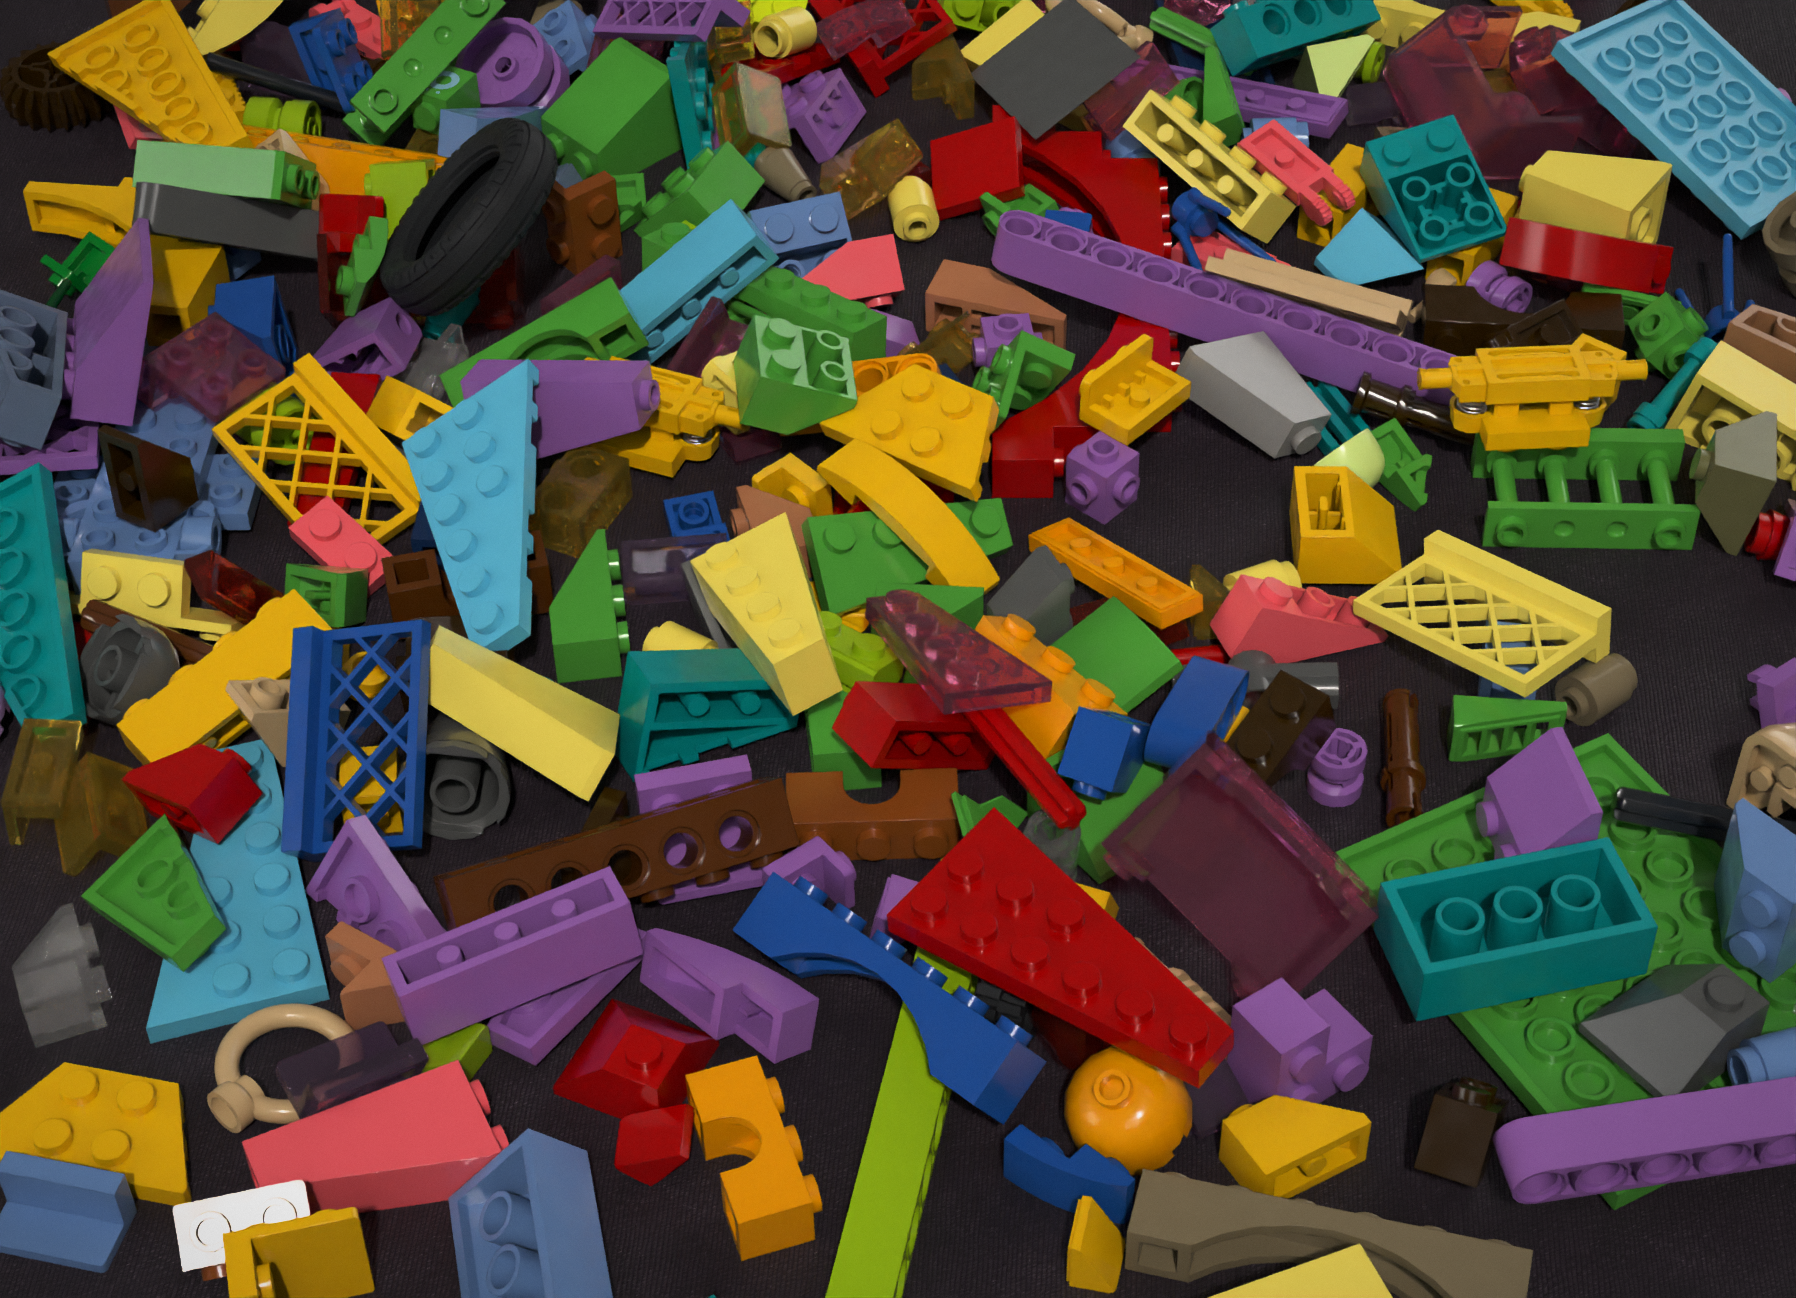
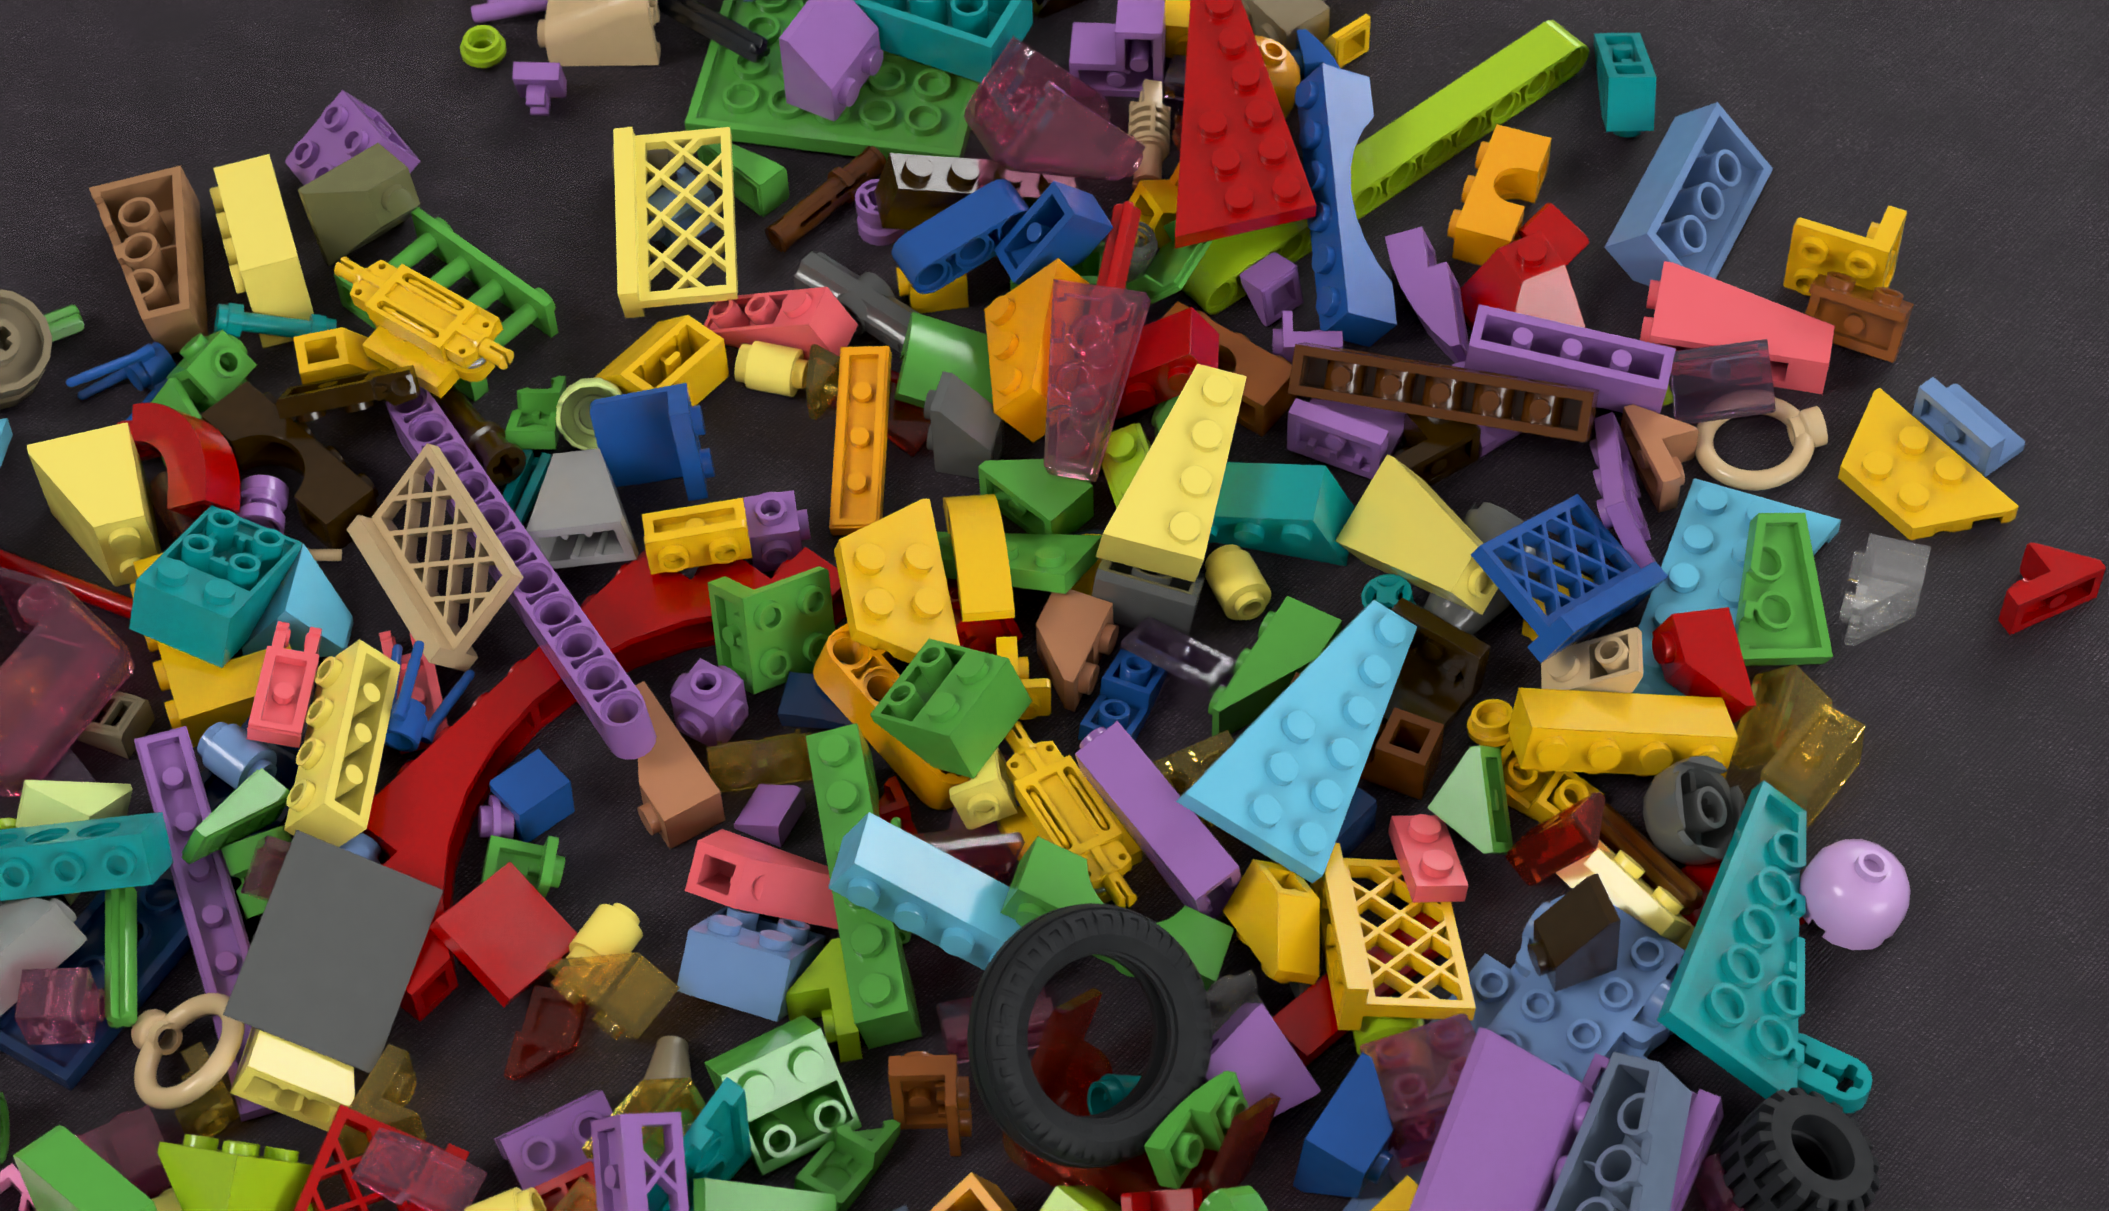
camera: 140 degrees left, 10 degrees up
none -> blue bracket [589,383,715,501]

